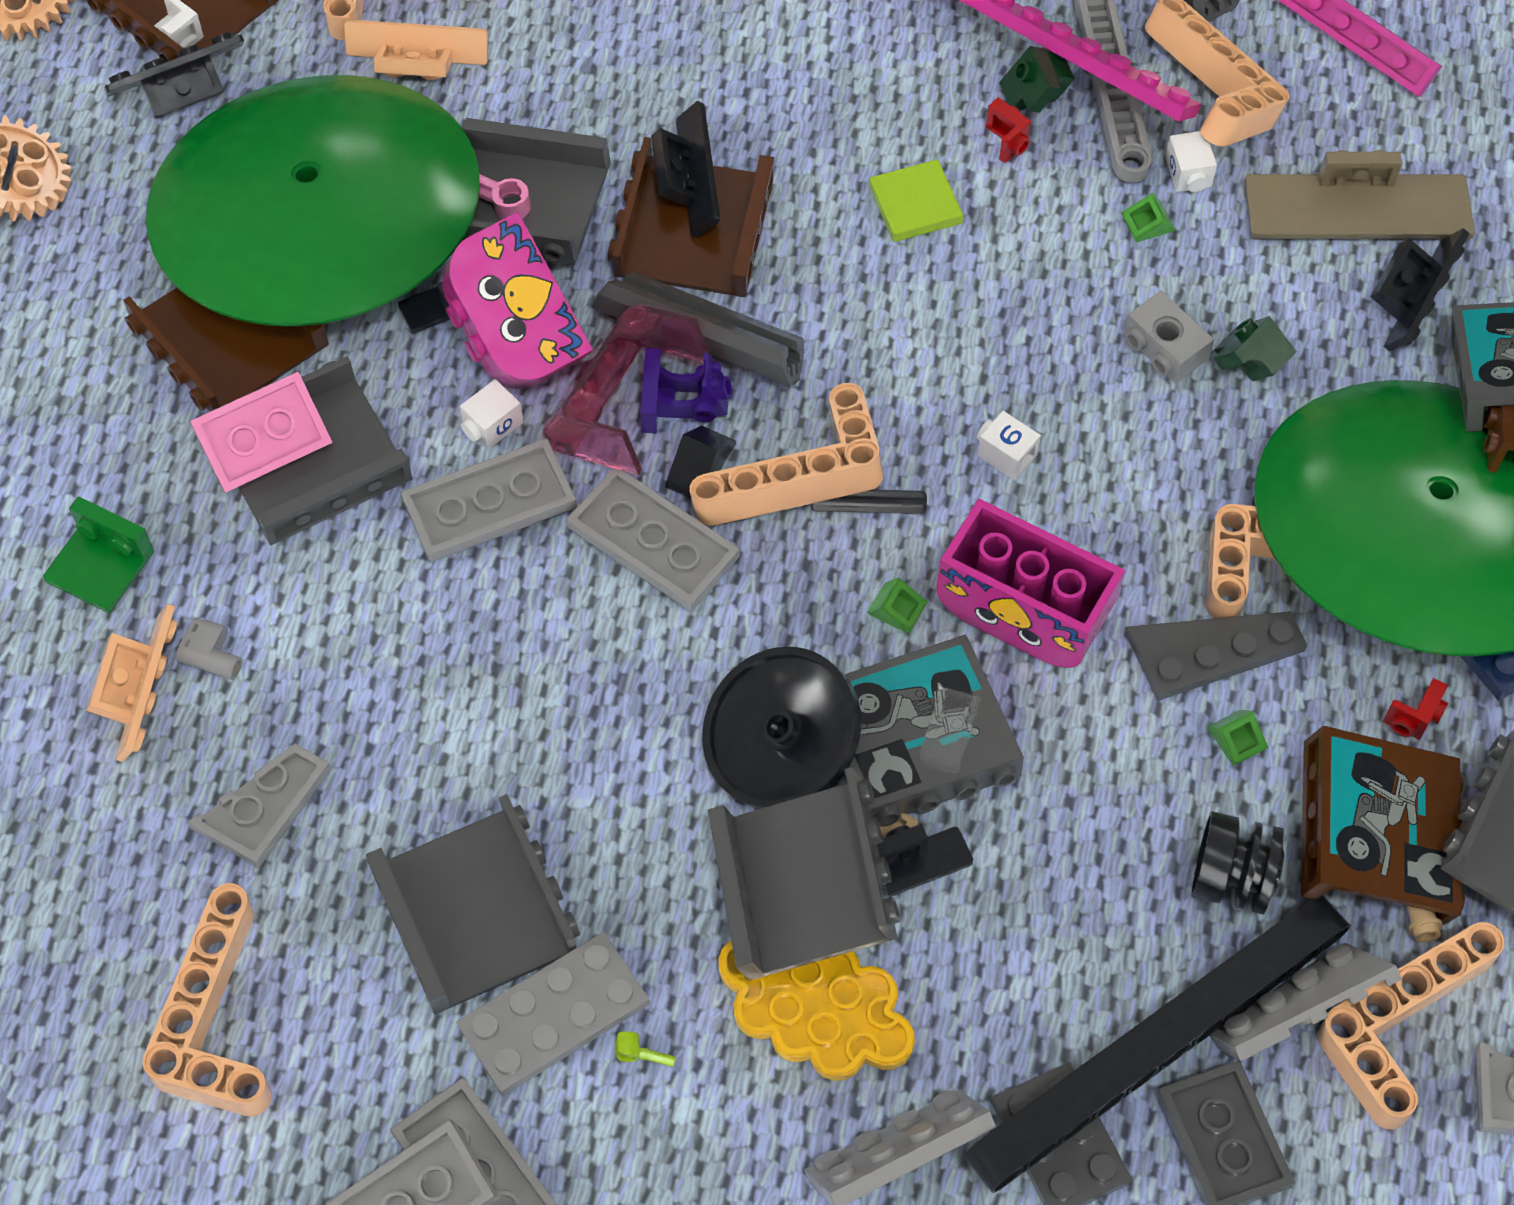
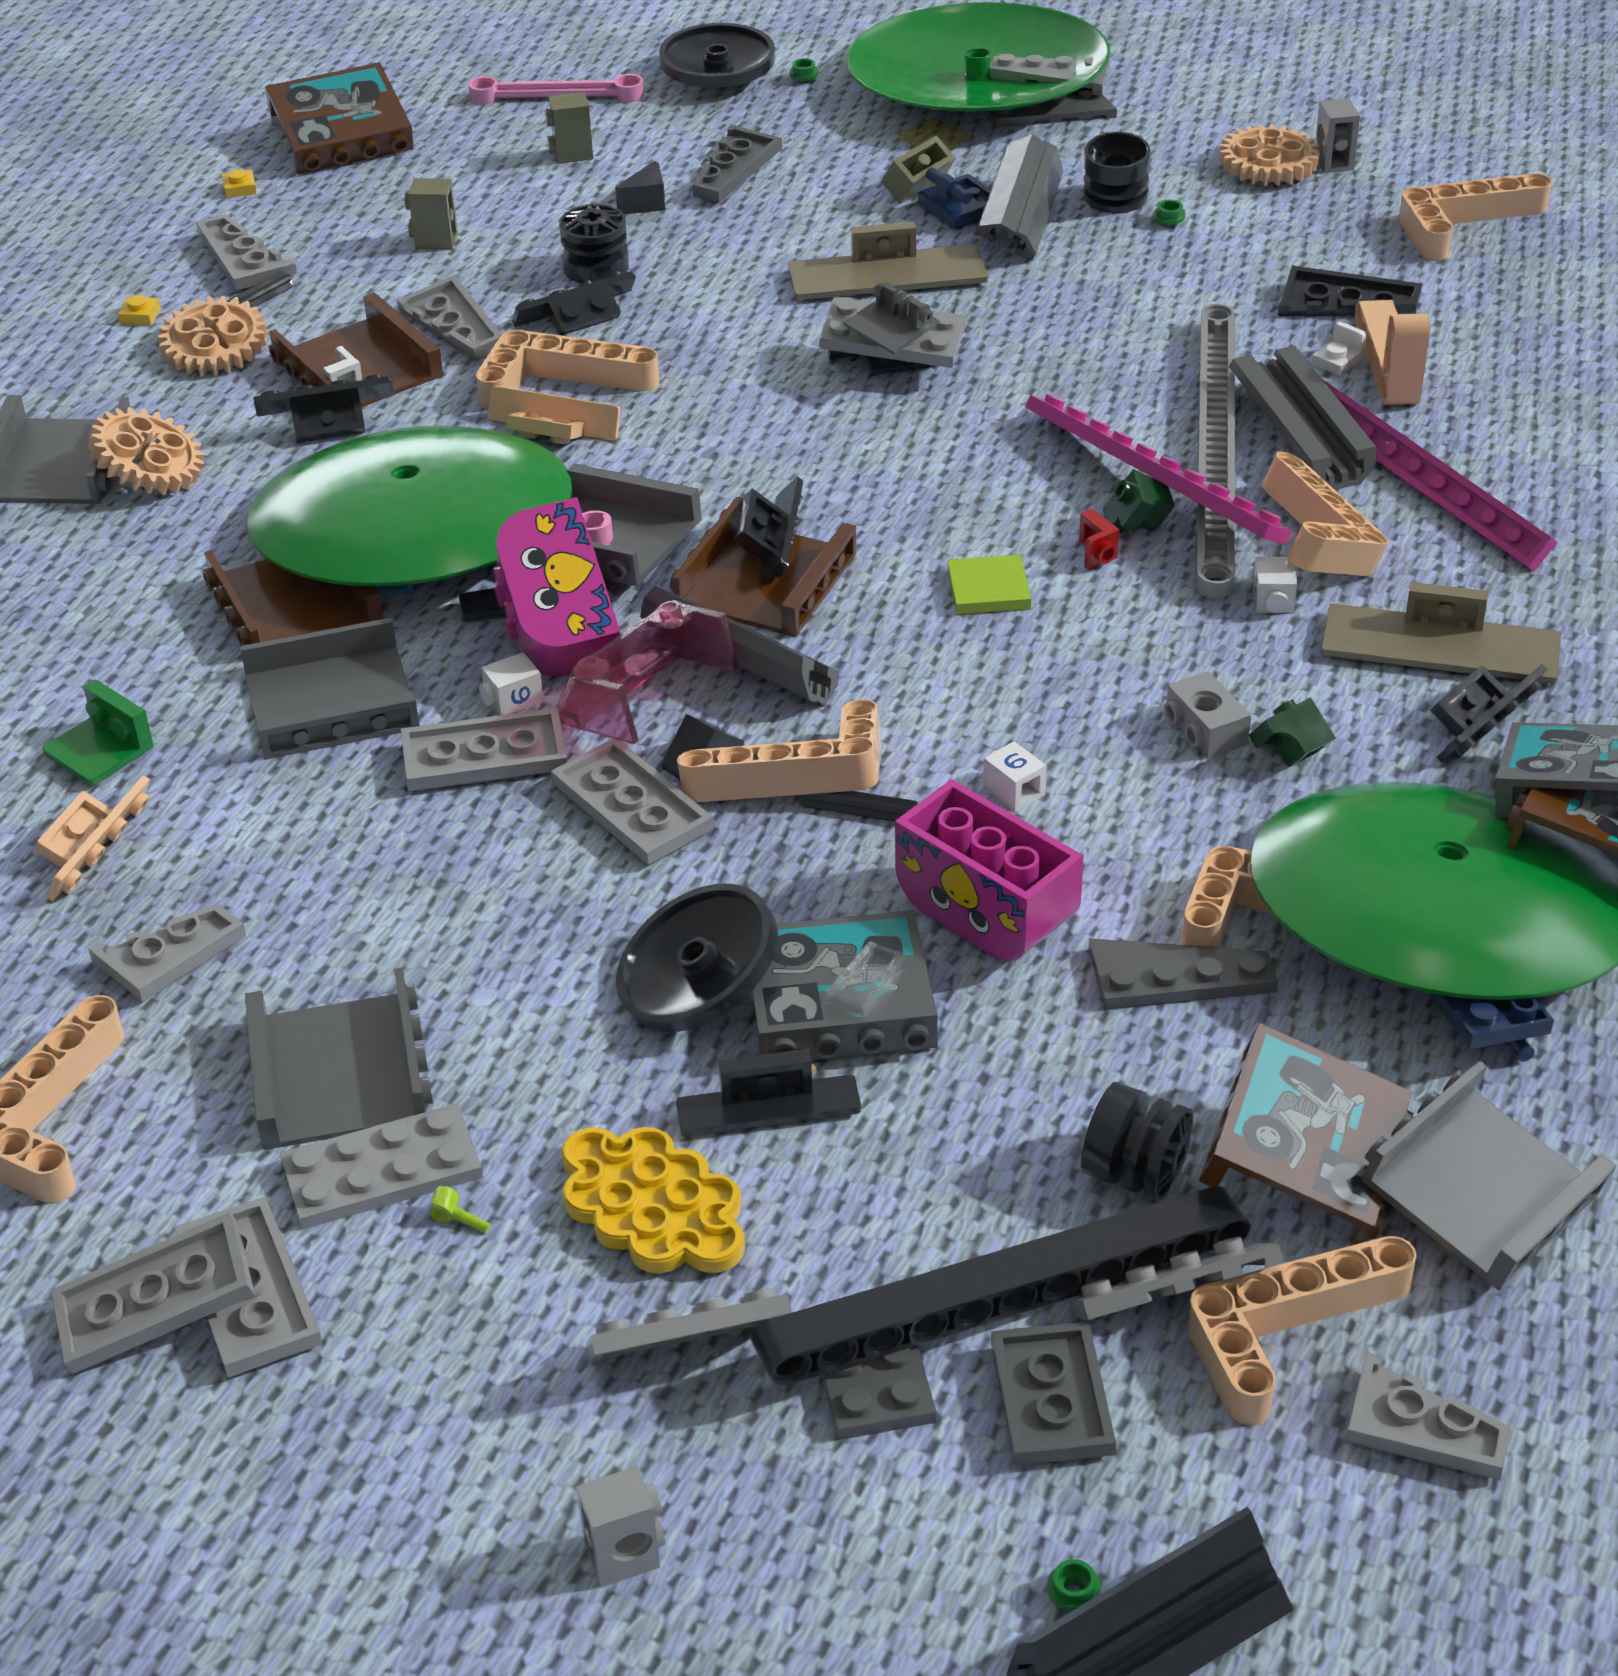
camera: 15 degrees right, 20 degrees down
light grey piece [176,617,243,680] -> none
bright pink plate [190,372,333,493] -> none
dark purple tile [640,348,733,434] -> none
dark grey panel [708,767,900,980] -> none
bright green slope [867,577,928,633] -> none
bright green slope [1121,193,1176,242] -> none
bright green slope [1207,710,1269,765] -> none
red bracket [1383,678,1449,740] -> none
tan pin [1406,905,1443,943] -> none

